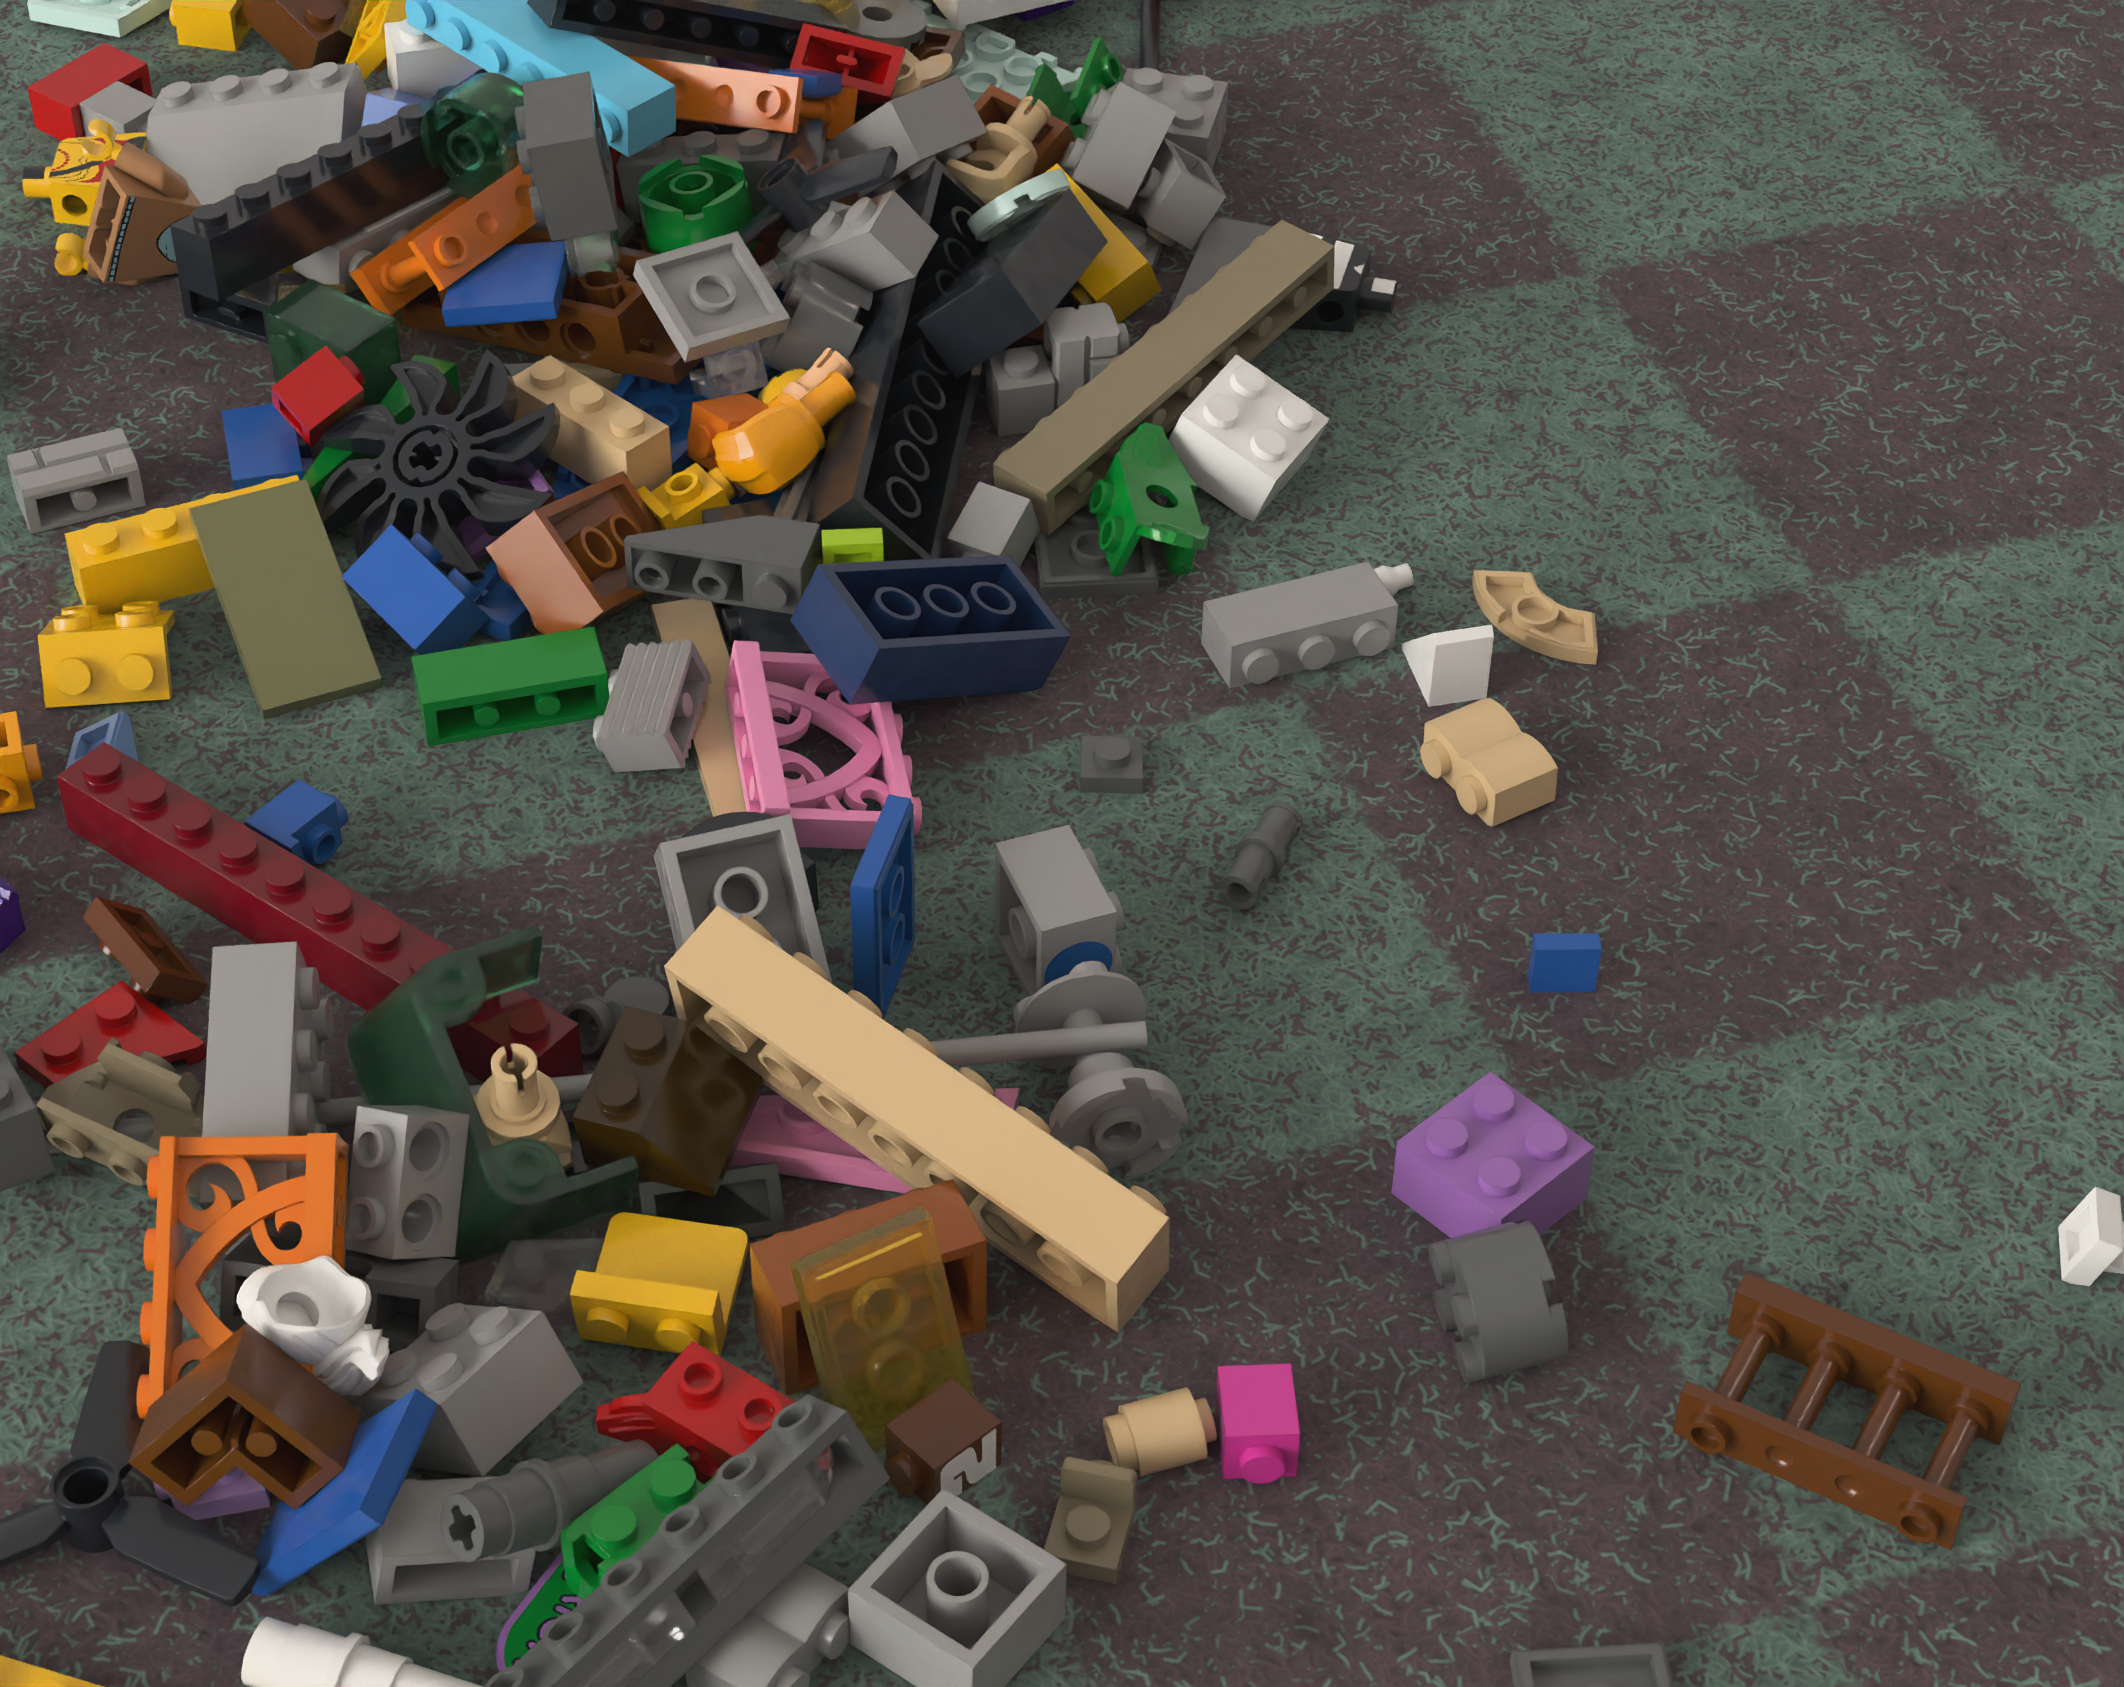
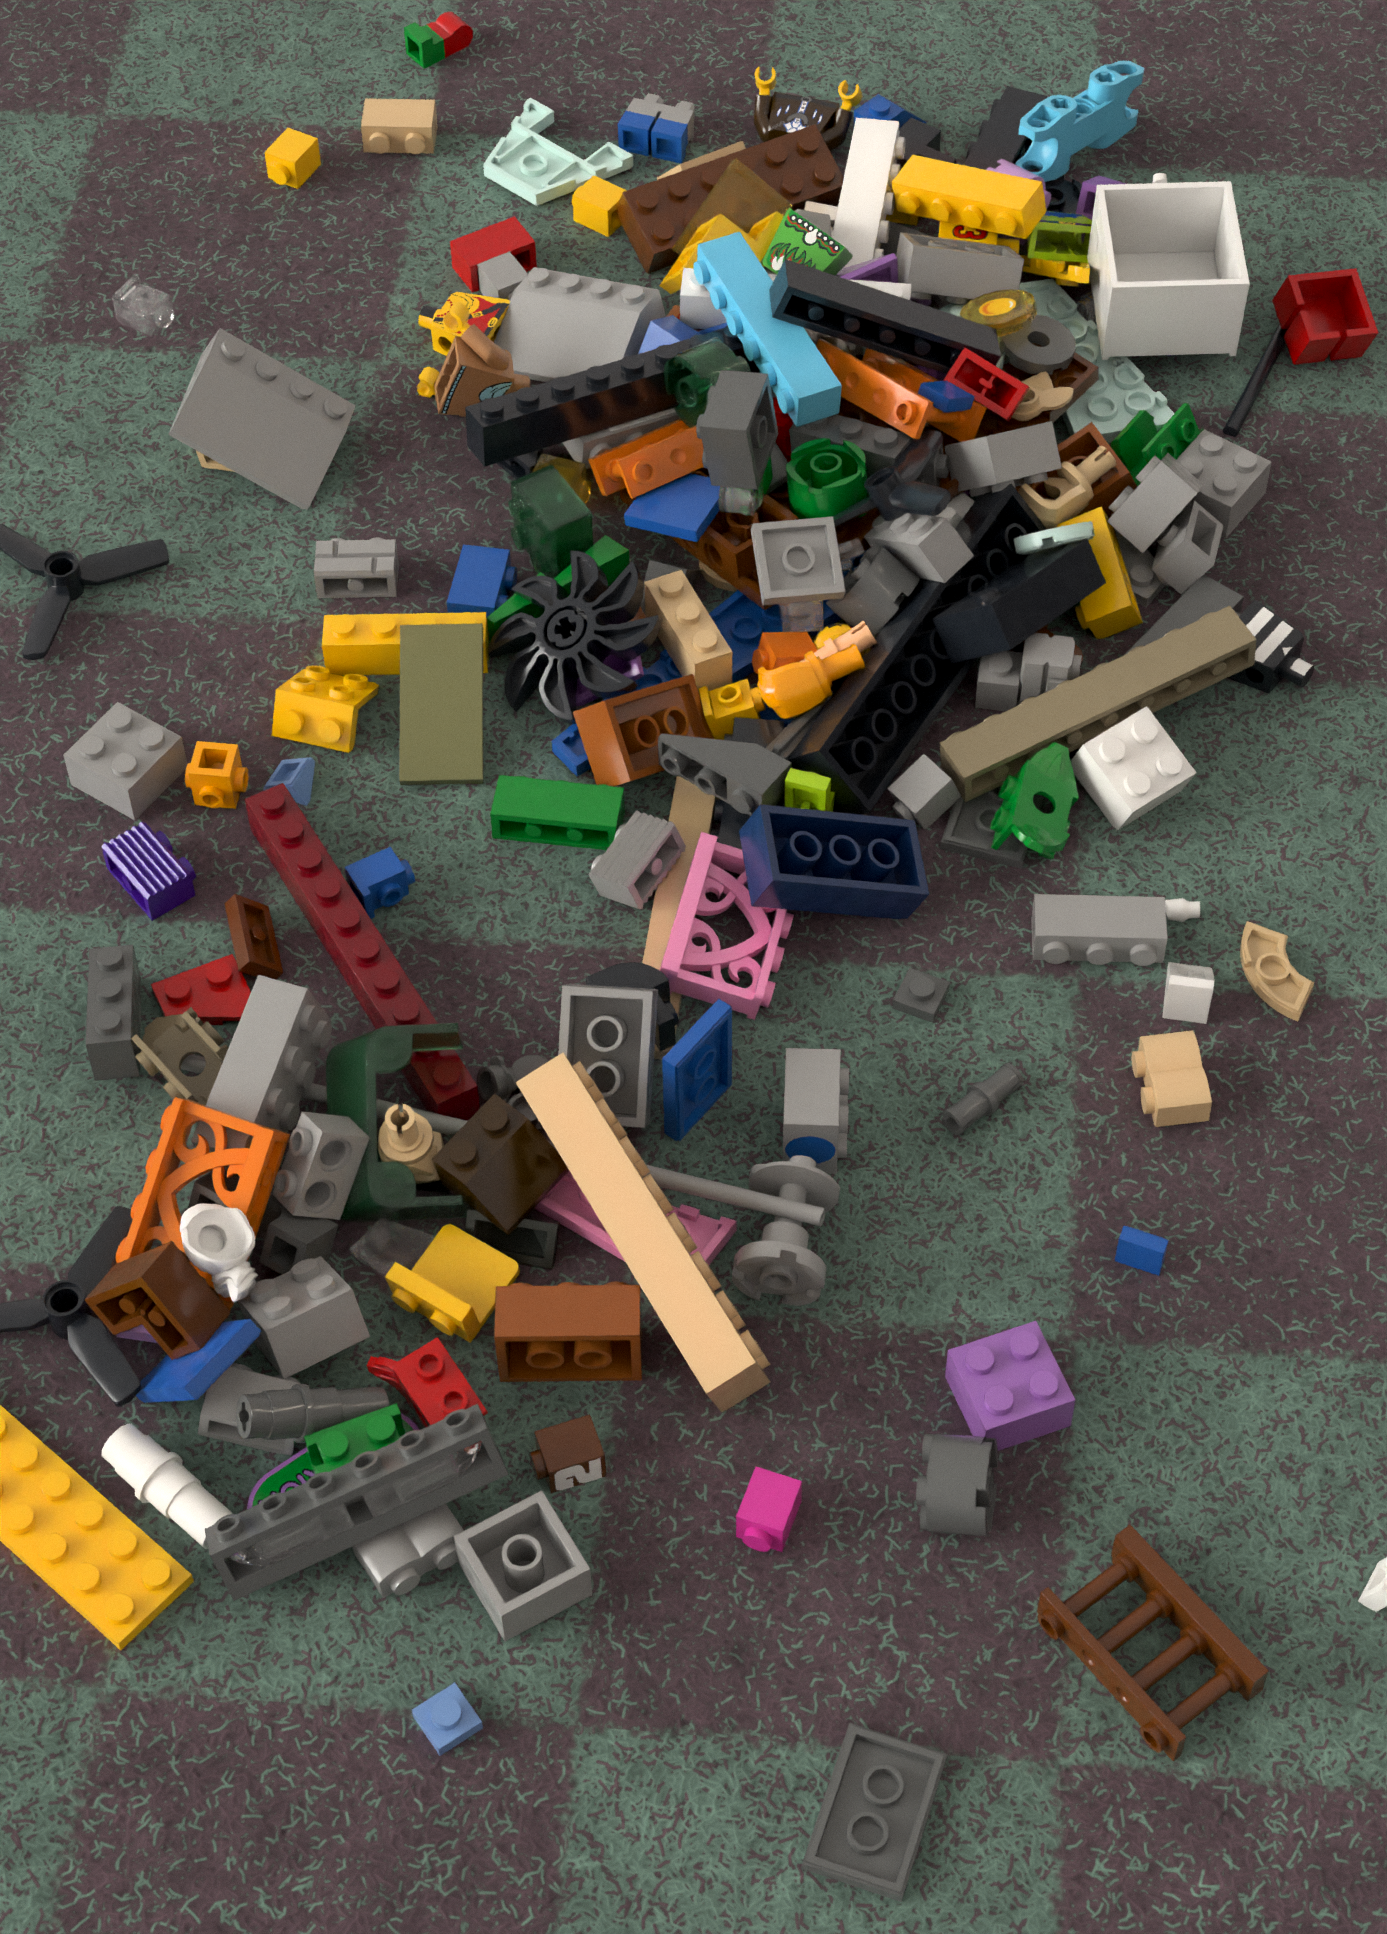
camera: 25 degrees right, 10 degrees up
red brick [271,346,366,448] -> none
blue brick [341,524,490,655] -> none
clear yellow tile [789,1207,975,1451] -> none
dark tan bracket [1044,1457,1137,1584] -> none
tan brick [1103,1387,1217,1477] -> none

